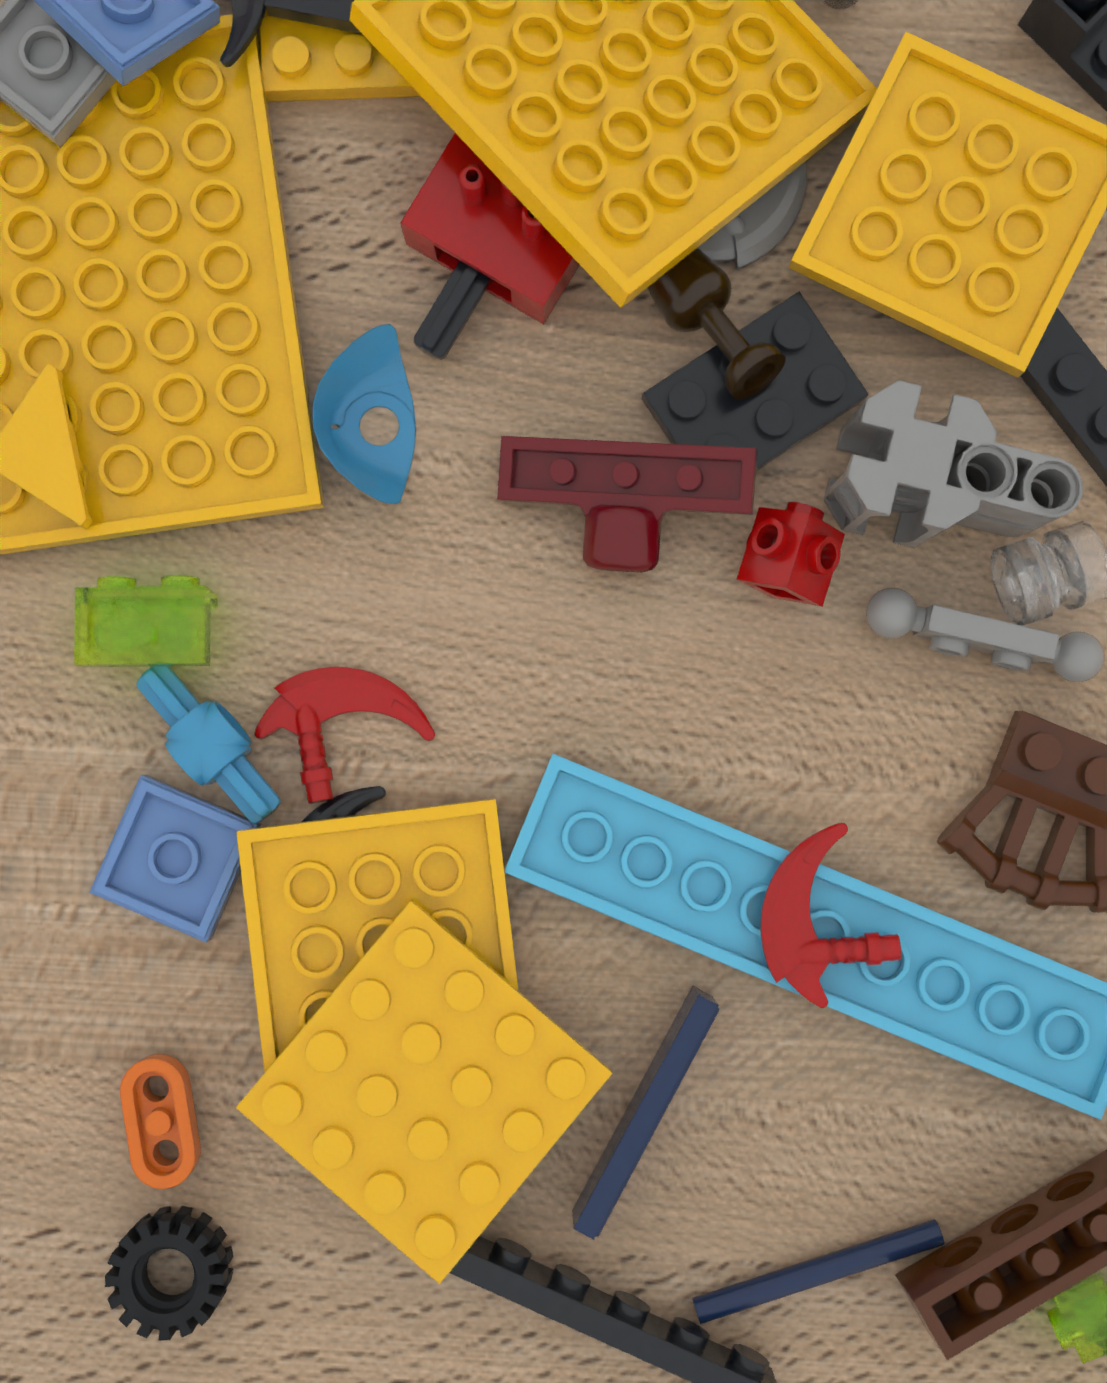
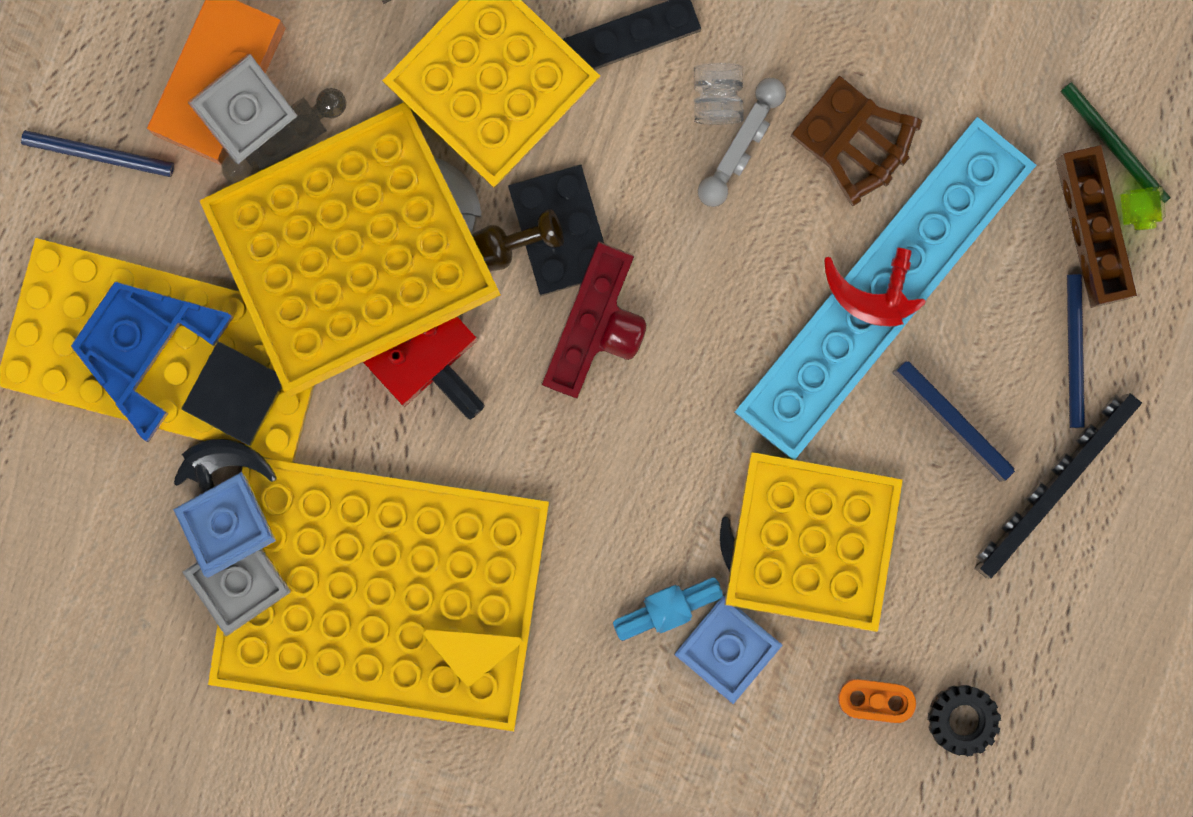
camera: 70 degrees left, 0 degrees up
clear neon green bracket [74,575,218,668] -> none
yellow plate [235,900,612,1284] -> none
red piece [254,667,435,804] -> none
dark azure piece [313,324,416,504] -> none
red brick [736,502,845,607] -> none
light grey connector [824,380,1083,548] -> none

